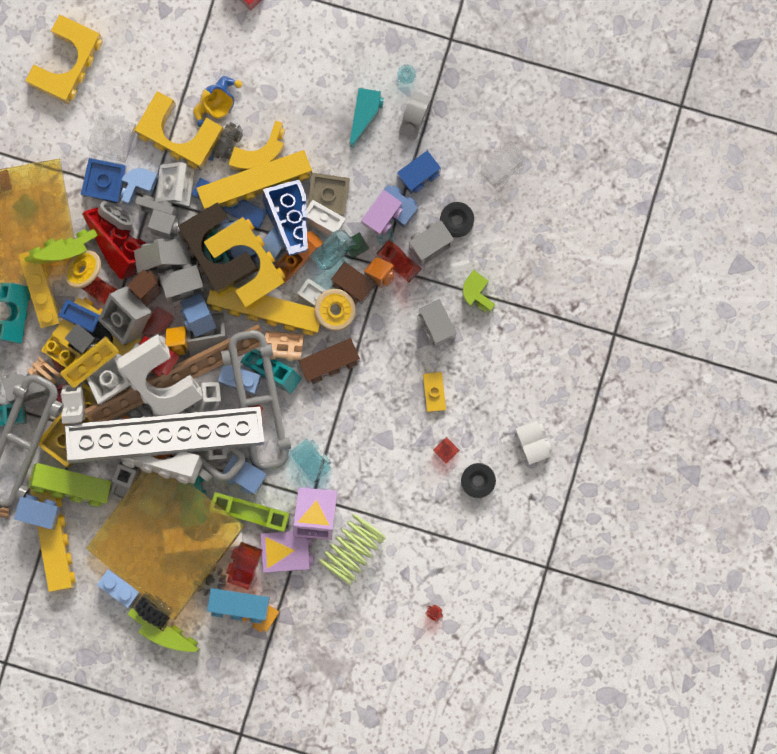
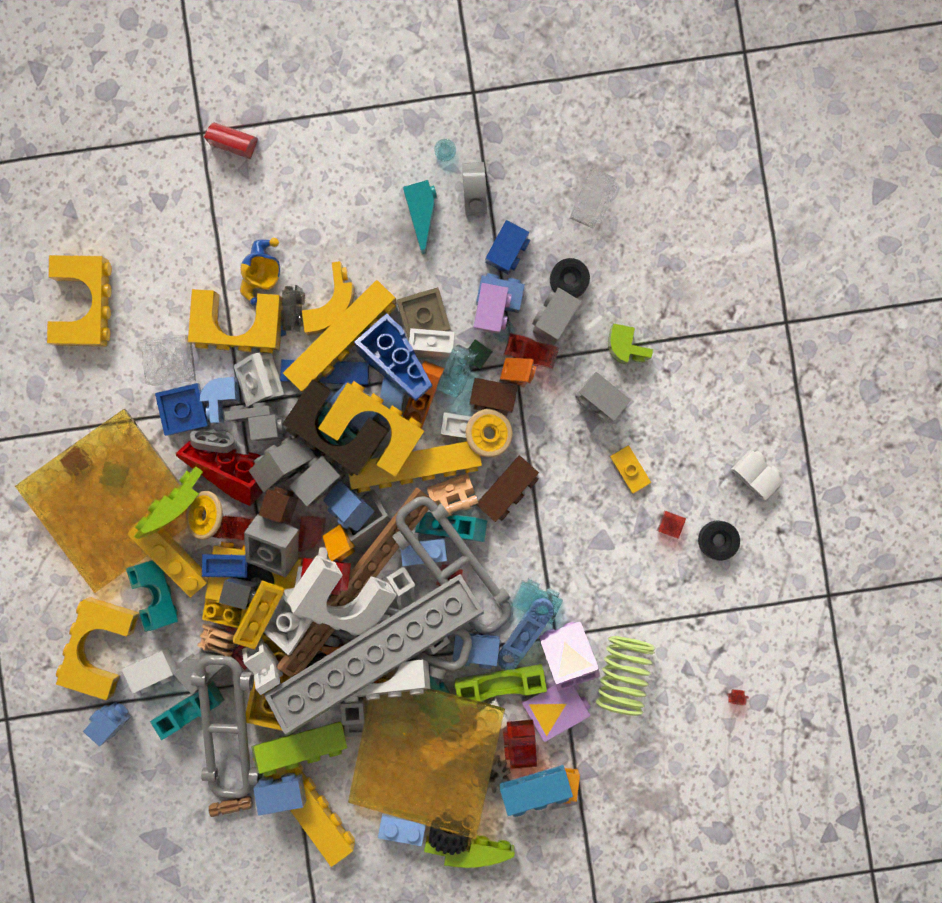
camera: 30 degrees left, 5 degrees up
none -> medium blue plate [497,598,554,670]

